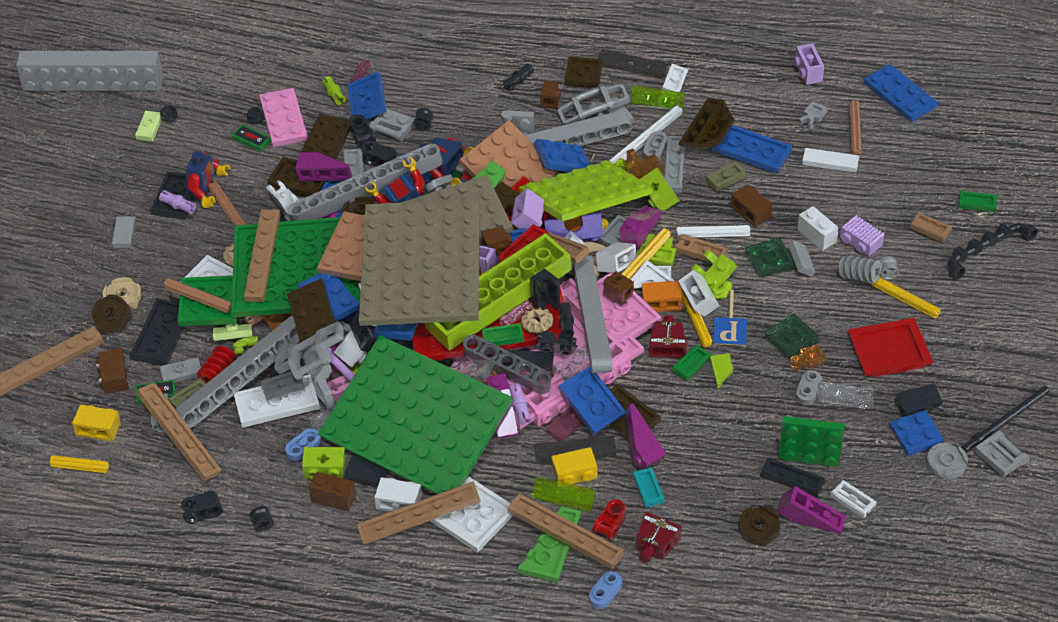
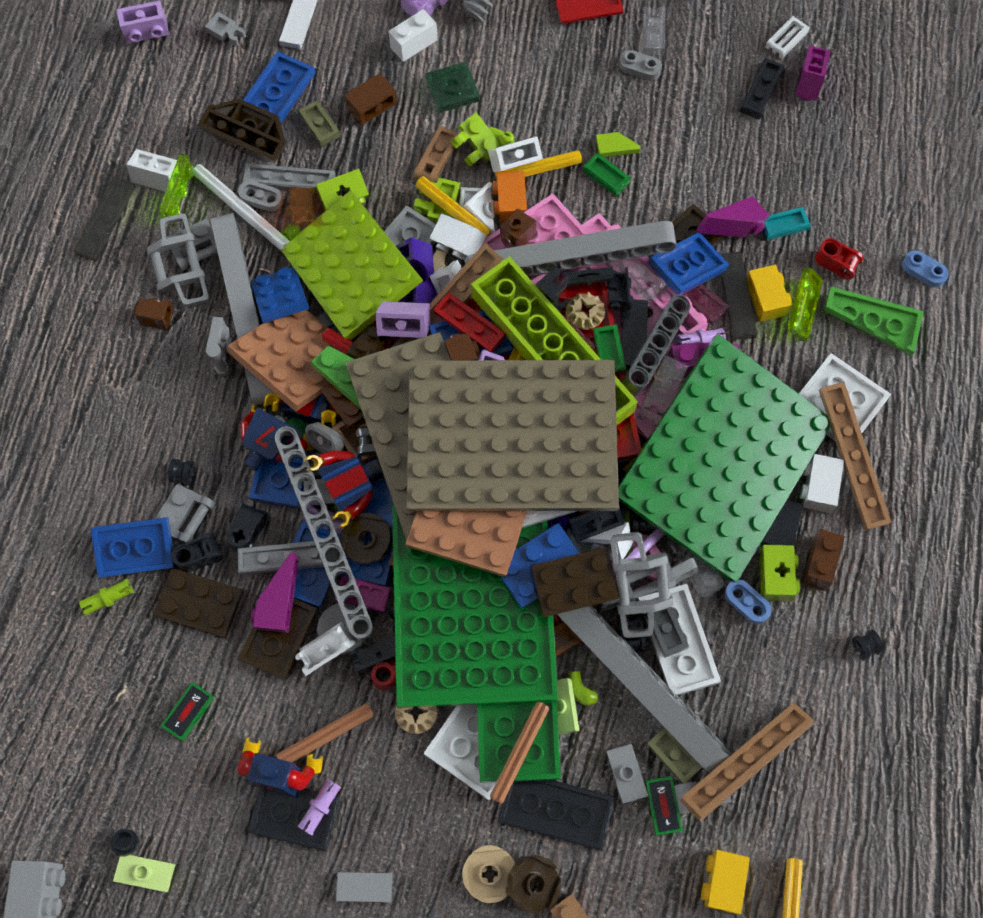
camera: 90 degrees left, 20 degrees up
reddish brown brick [96,348,128,394] -> none
black piece [181,491,223,524] -> none
red piece [197,346,237,384] -> none
medium nougat plate [244,209,281,302] -> none
black plate [246,107,264,123] -> none
bright pink plate [259,88,307,147] -> none
clear pink axle [350,59,371,83] -> none
black pin [503,64,534,91] -> none
medium nougat plate [508,493,624,570] -> none
dark brown plate [564,56,603,88] -> none
magenta slope [619,206,663,250] -> none
dark red torso [636,512,682,563] -> none
dark red torso [649,315,687,358] -> none
white axle [676,225,750,238] -> none
blue piece [713,290,747,346] -> none
dark brown plate [739,506,781,546] -> none
clear green plate [764,313,820,360] -> none
green plate [778,416,845,467] -> none
light grey tile [788,240,816,277] -> none
clear orange plate [790,345,827,371] -> none

